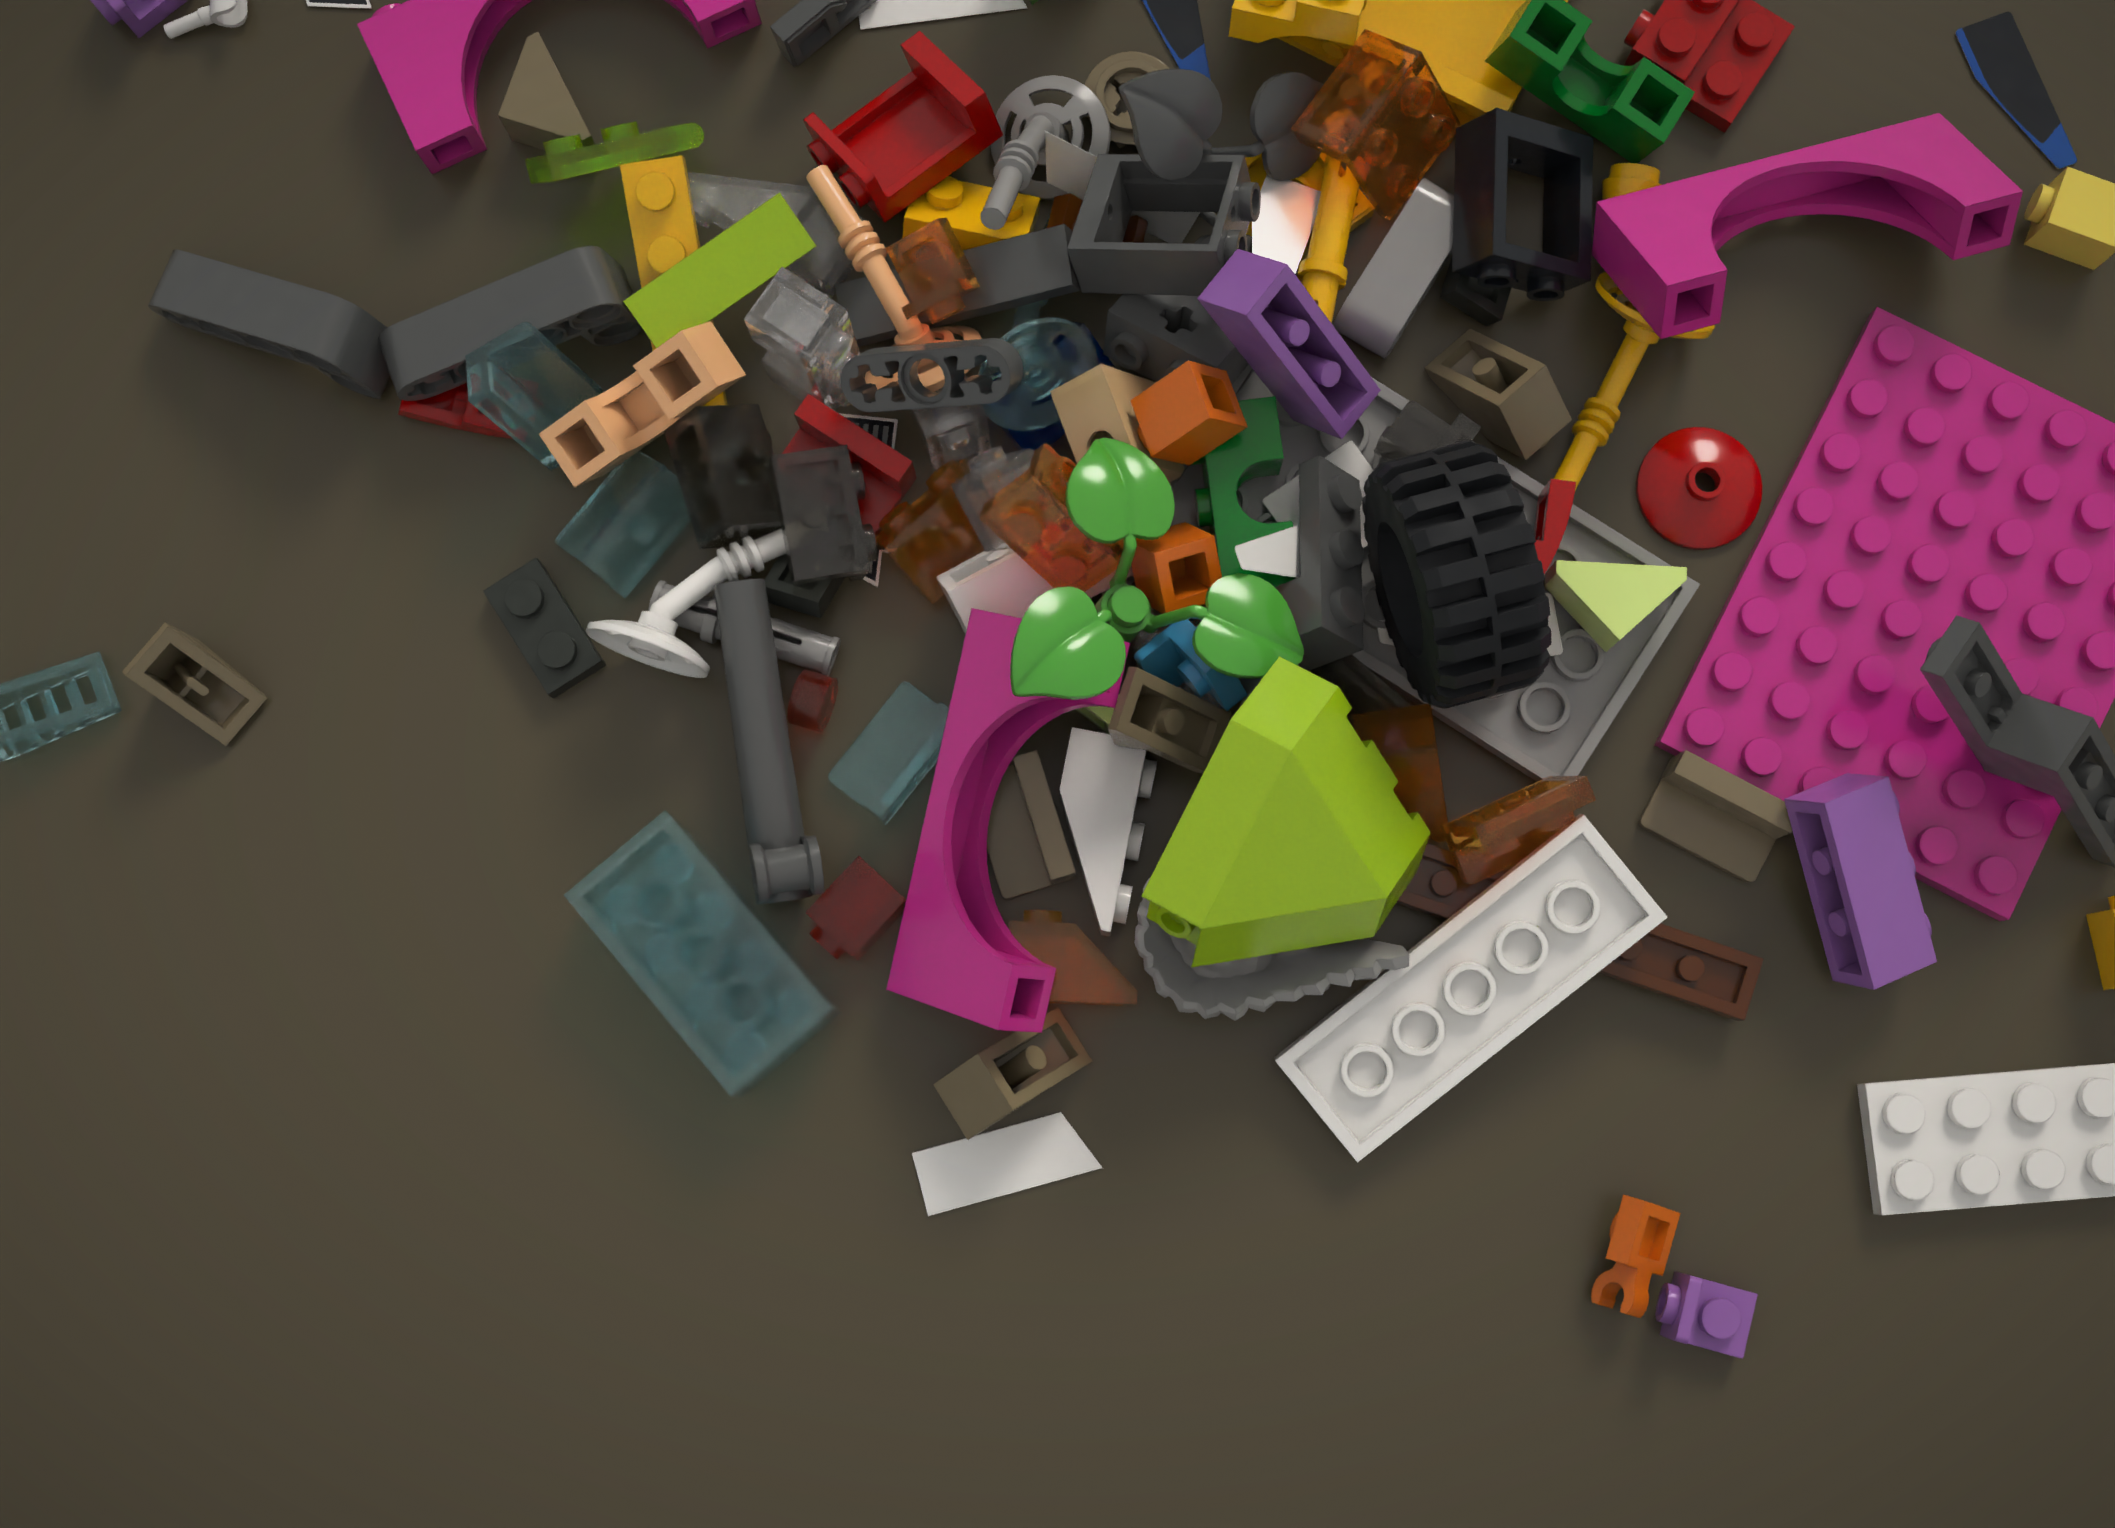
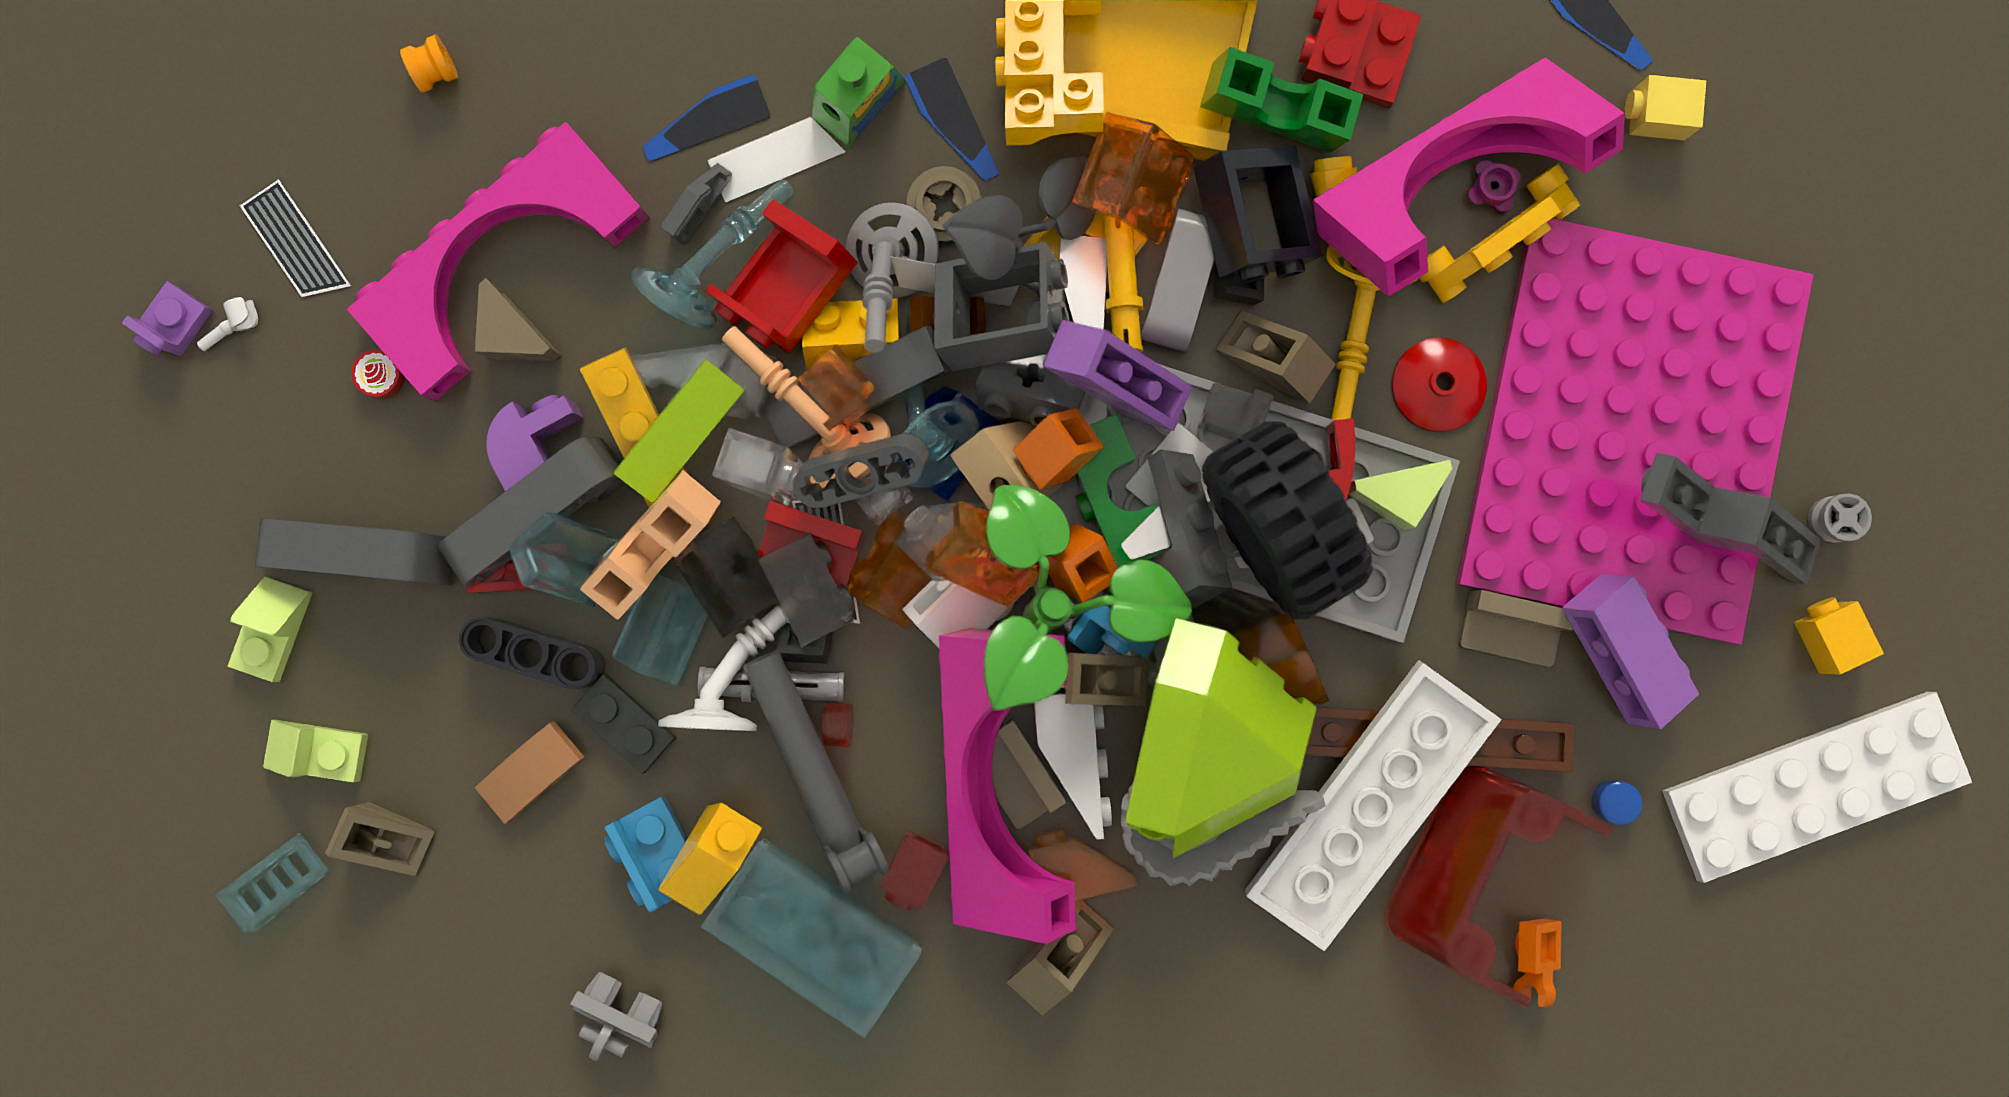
camera: 20 degrees left, 5 degrees up
clear neon green hinge [525,121,704,184] -> none
clear light blue panel [828,682,949,825] -> none
white sticker [912,1112,1102,1216] -> none
clear orange bracket [1441,776,1596,884] -> none
medium lavender bracket [1655,1271,1758,1359] -> none
none -> yellowish green slope [227,577,313,682]
none -> yellowish green slope [263,720,369,782]
none -> tile [352,350,404,399]
none -> black beam [459,618,606,689]
none -> medium nougat slope [475,721,584,824]
none -> medium lavender brick [486,395,584,492]
none -> light grey hips [570,972,663,1062]
none -> dark azure bracket [604,795,688,913]
none -> clear light blue dish [631,179,793,329]
none -> yellow slope [657,803,762,915]
none -> clear red windscreen [1384,765,1614,1007]
none -> yellow plate [1419,163,1581,303]
none -> magenta plate [1468,160,1521,213]
none -> blue piece [1591,780,1643,825]

